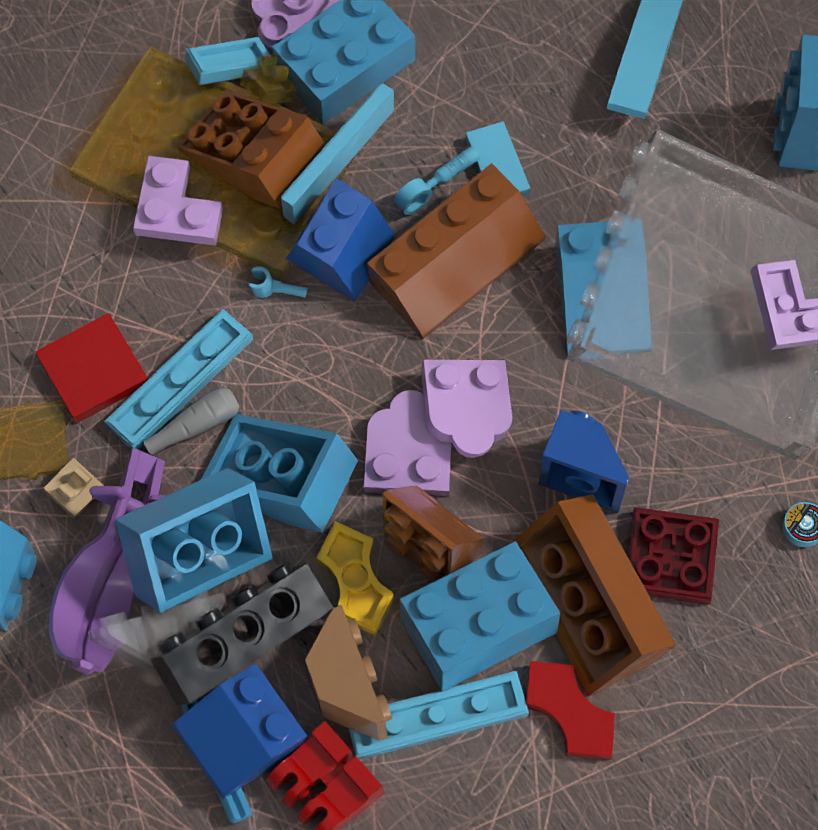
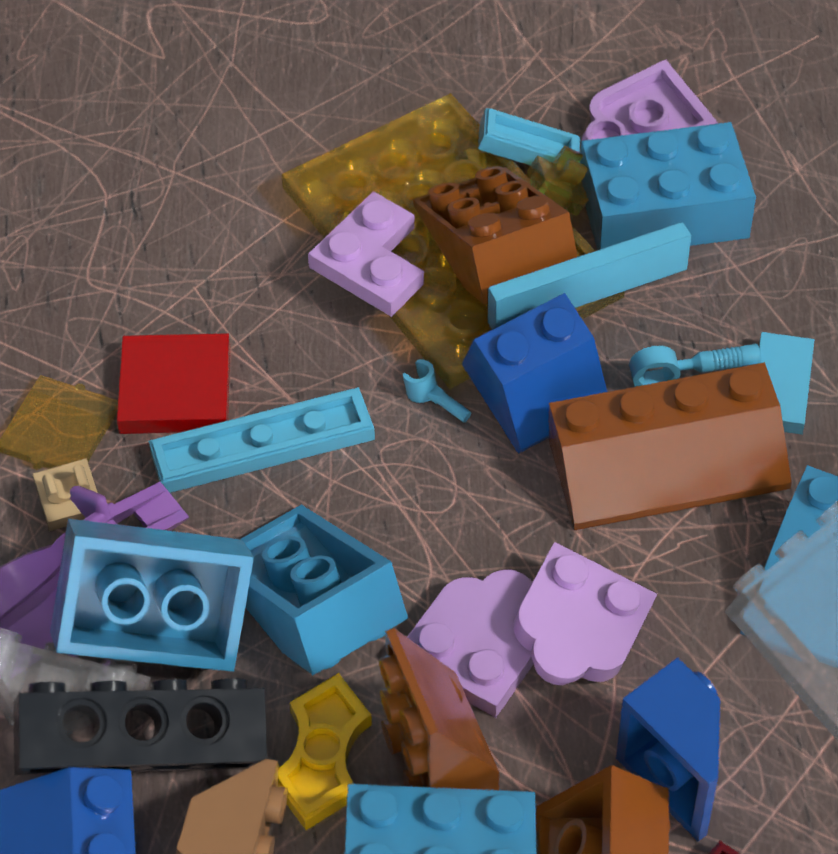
camera: 30 degrees right, 15 degrees down
light grey piece [143,387,239,455] -> none

